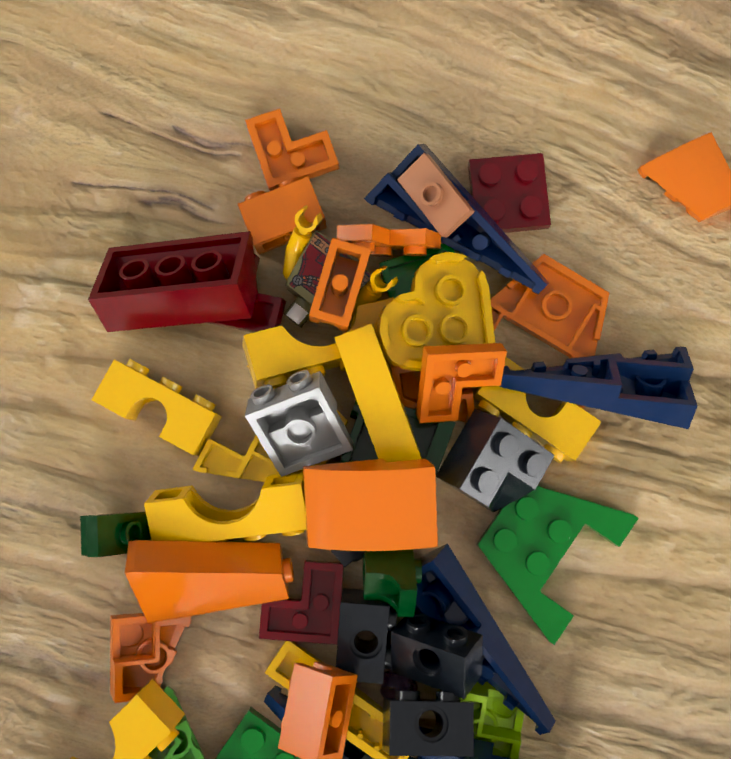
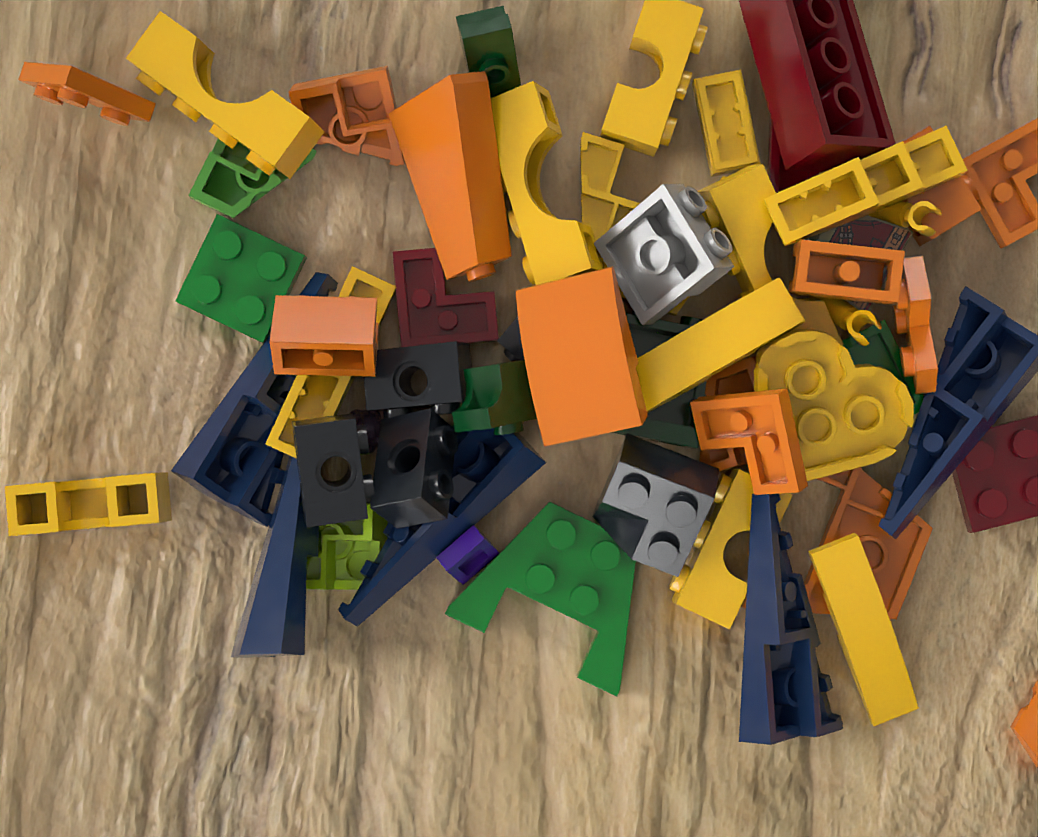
camera: 70 degrees right, 5 degrees up
nougat plate [397,153,475,238] -> none
none -> dark purple tile [436,525,499,585]
none -> yellow plate [692,69,761,177]
none -> yellow slope [764,125,967,246]
none -> yellow slope [808,533,919,726]

